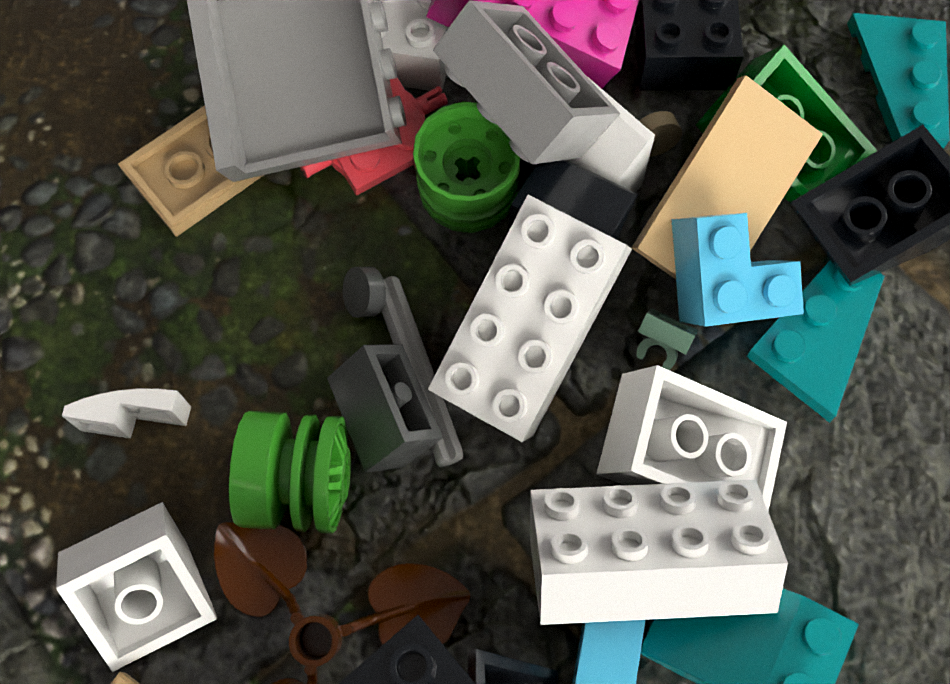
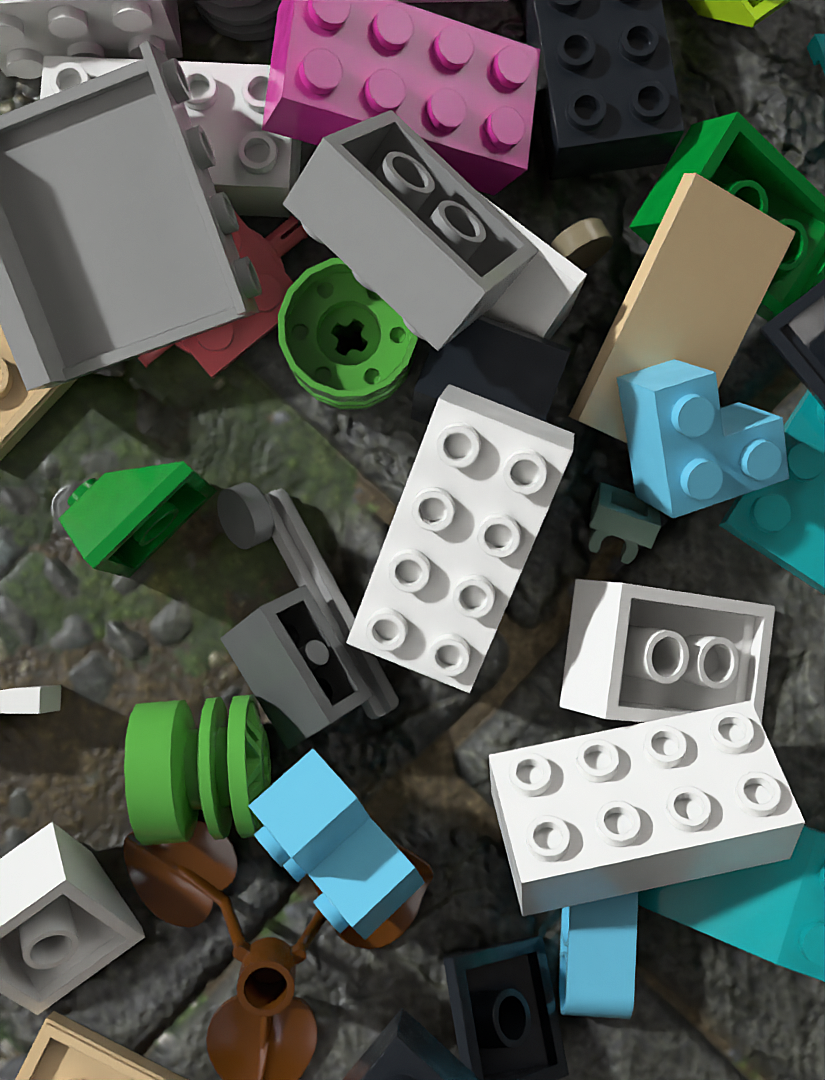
camera: 10 degrees left, 15 degrees up
none -> green slope [58,461,217,578]
none -> medium azure brick [248,749,425,940]

